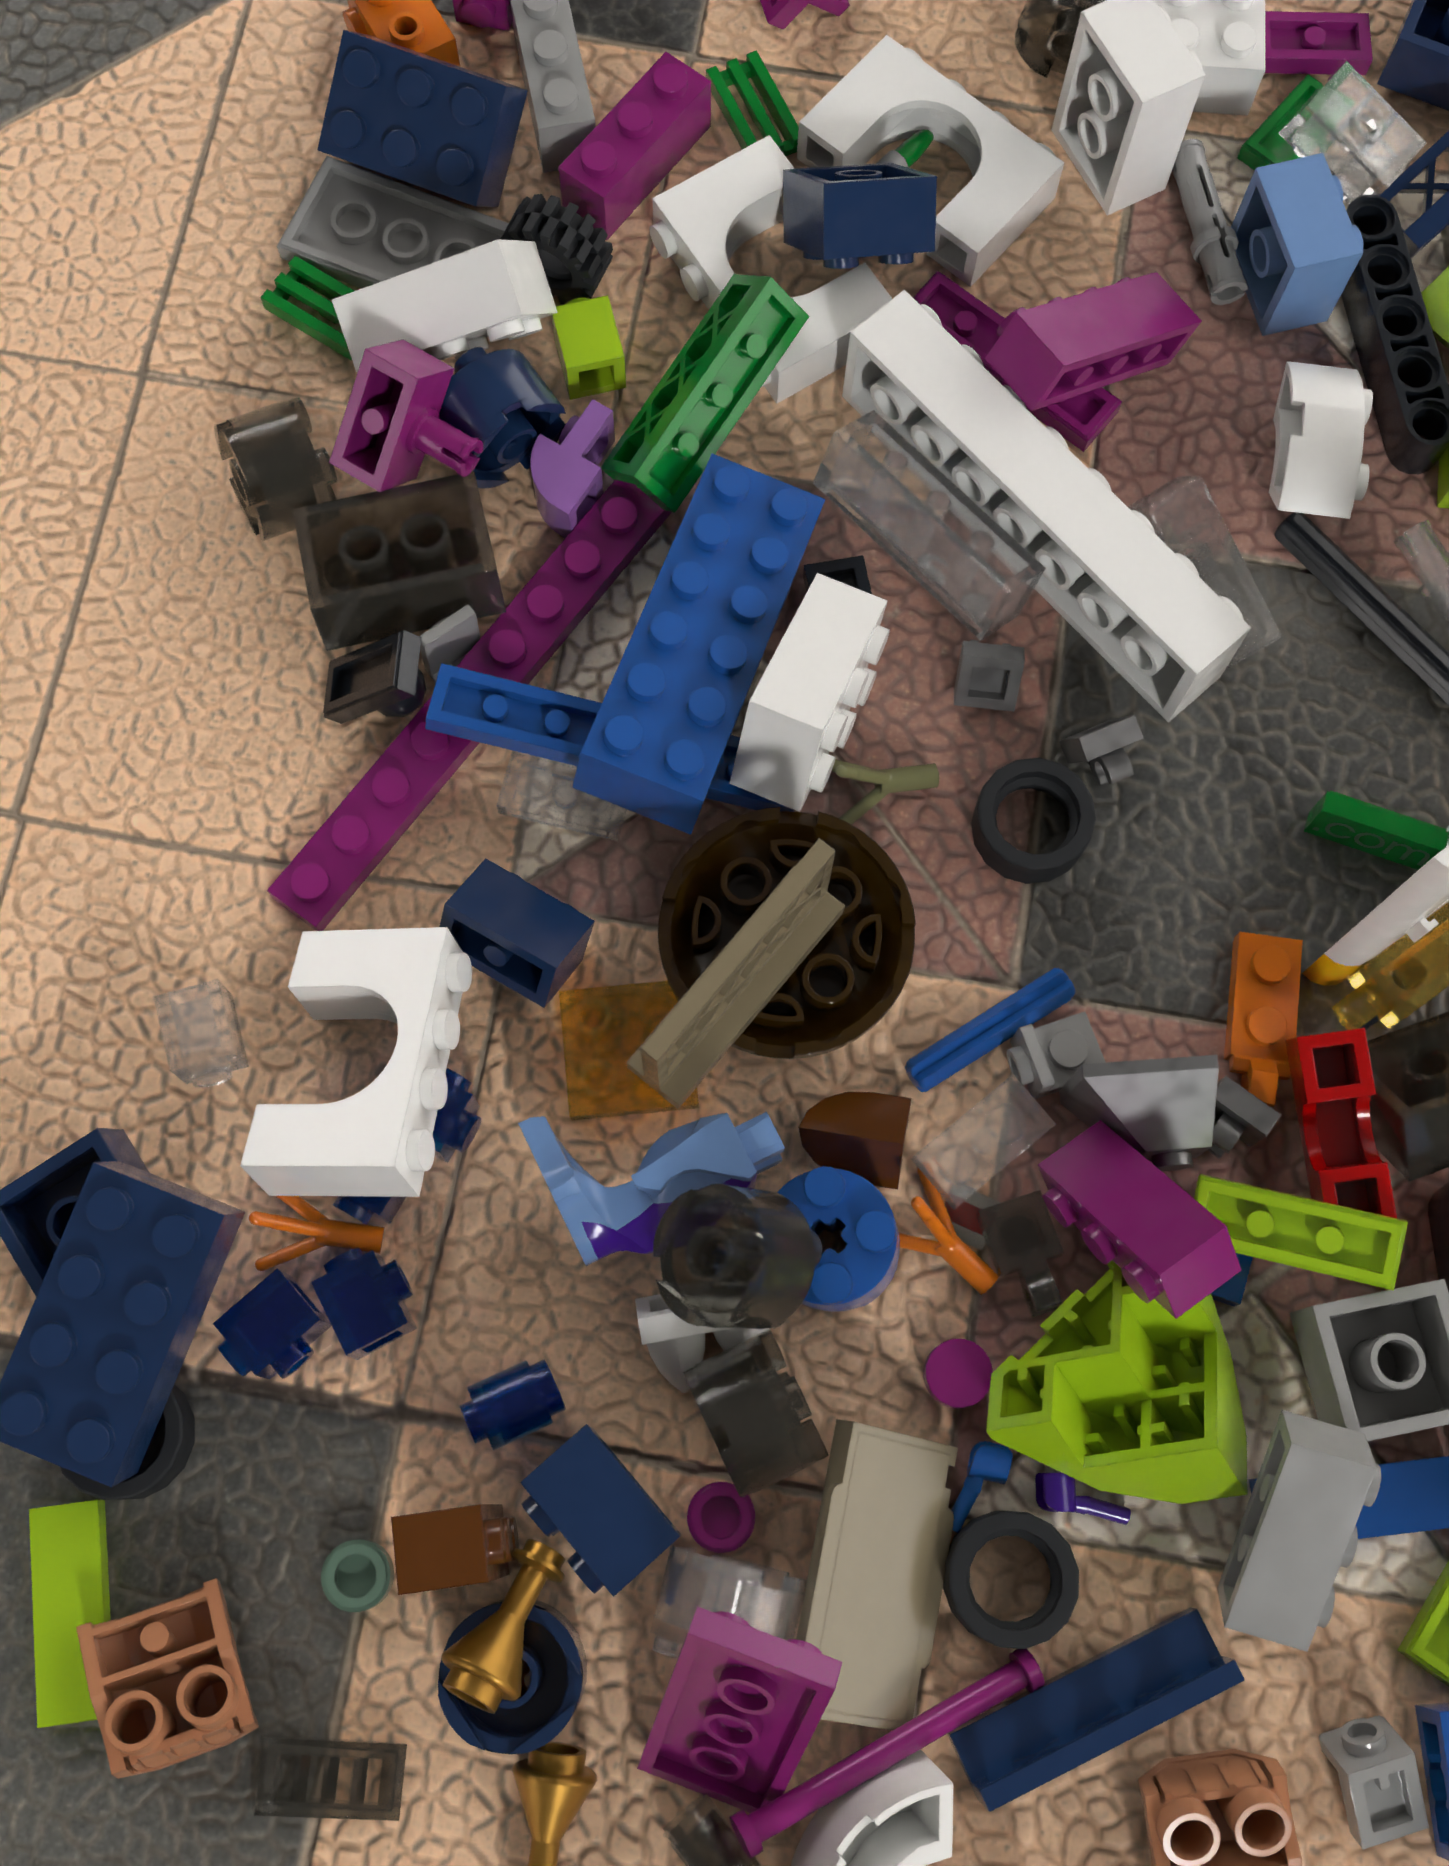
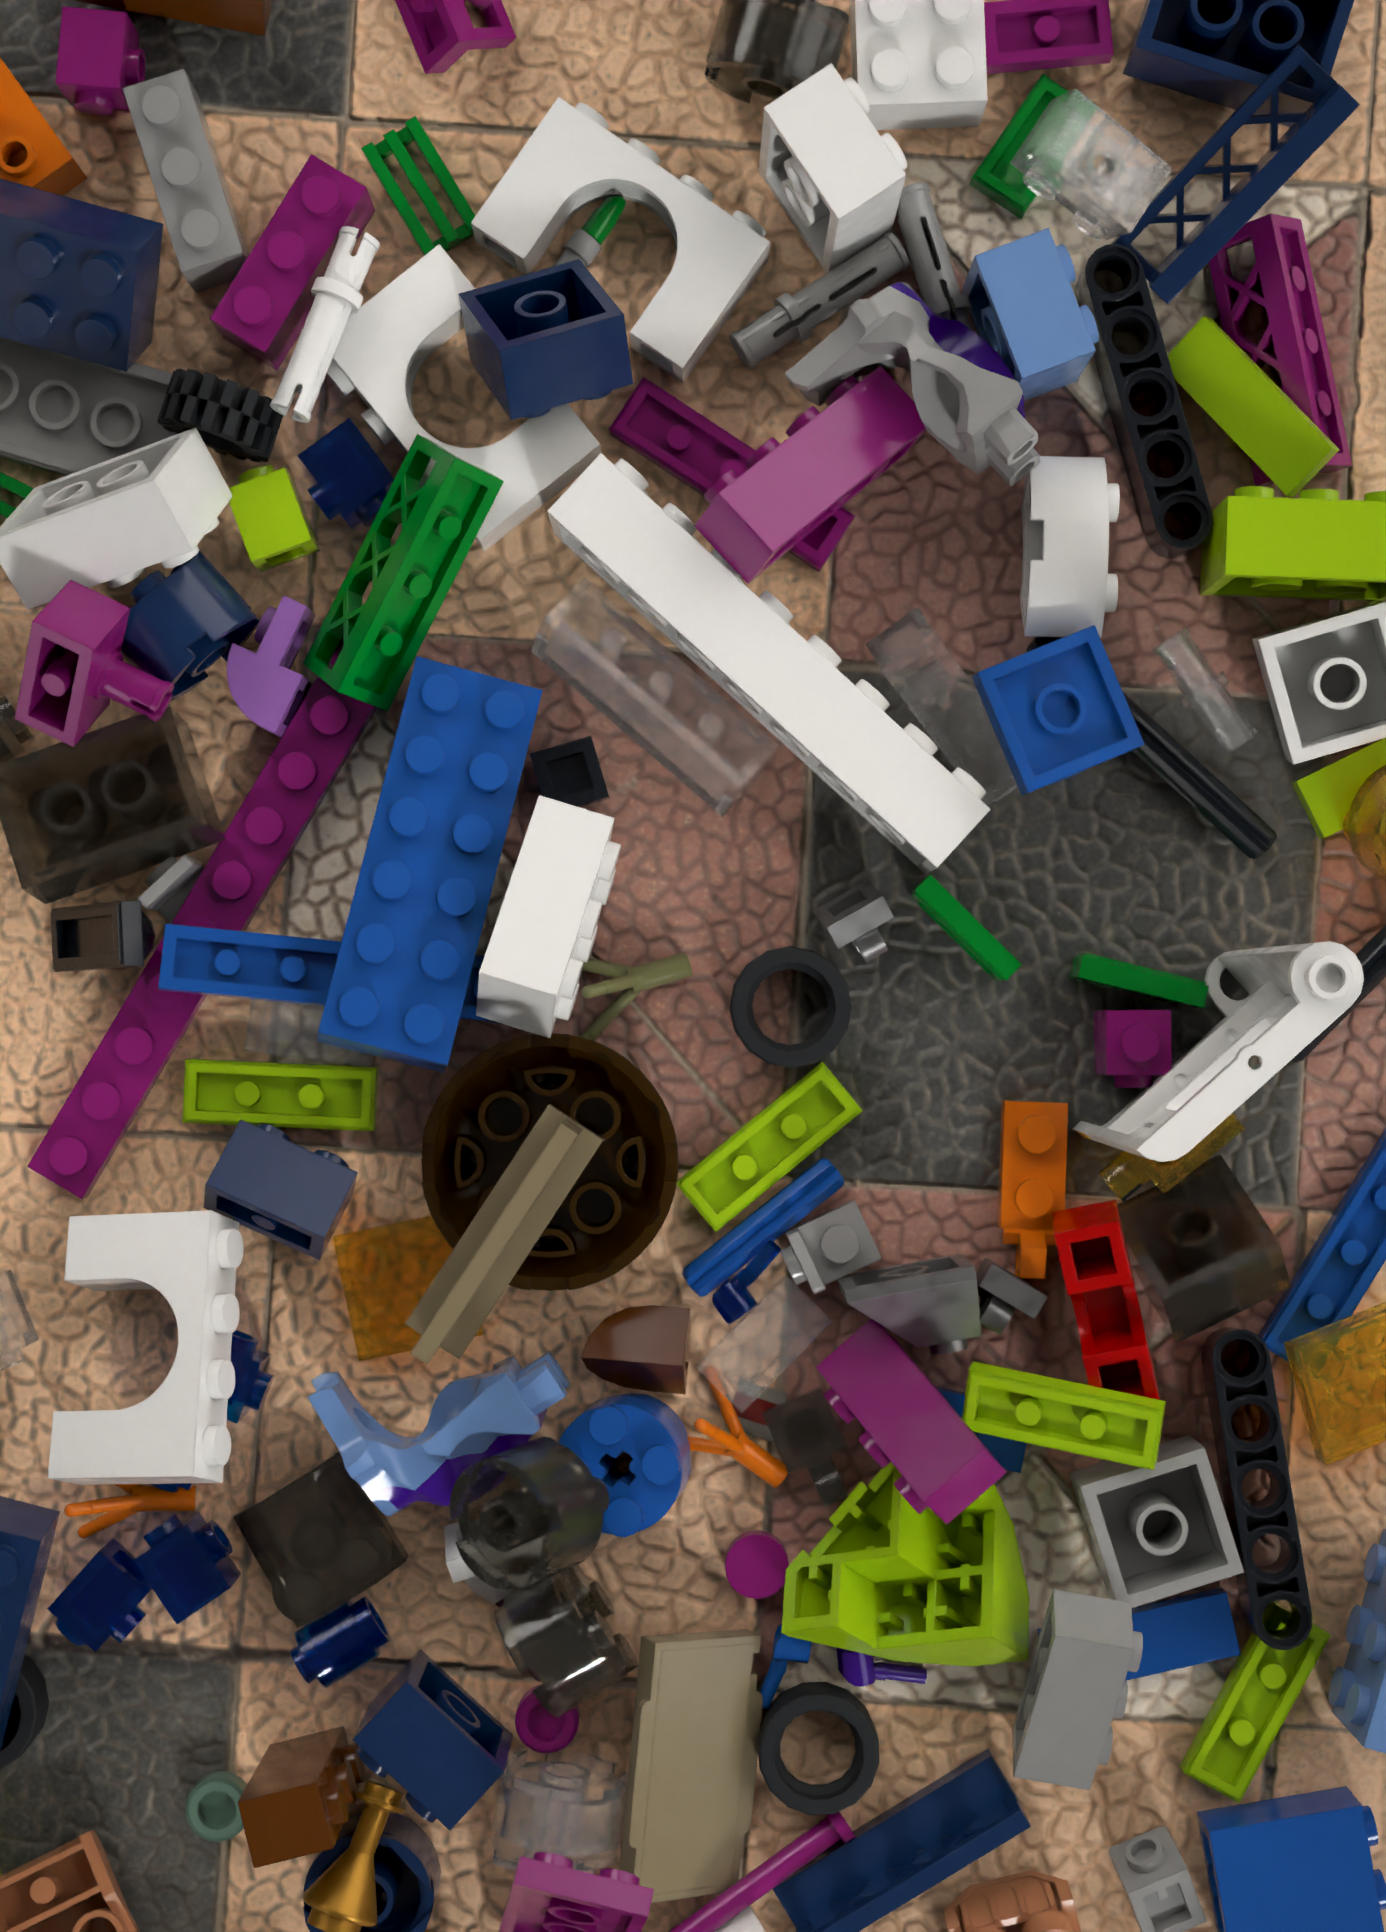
camera: 10 degrees left, 15 degrees up
flat silver tile [954,640,1025,712] -> none
none -> lime tile [182,1059,379,1131]
none -> clear smoke slope [233,1451,409,1629]
none -> white pin [270,226,380,423]
none -> clear blue brick [297,418,394,529]
none -> lime tile [677,1061,863,1232]
none -> clear blue hand [712,1240,781,1324]
none -> light grey pin [729,232,910,370]
none -> light grey hips [785,282,1040,487]
none -> green tile [909,874,1022,981]
none -> blue bracket [972,625,1145,796]
none -> magenta brick [1094,1010,1172,1088]

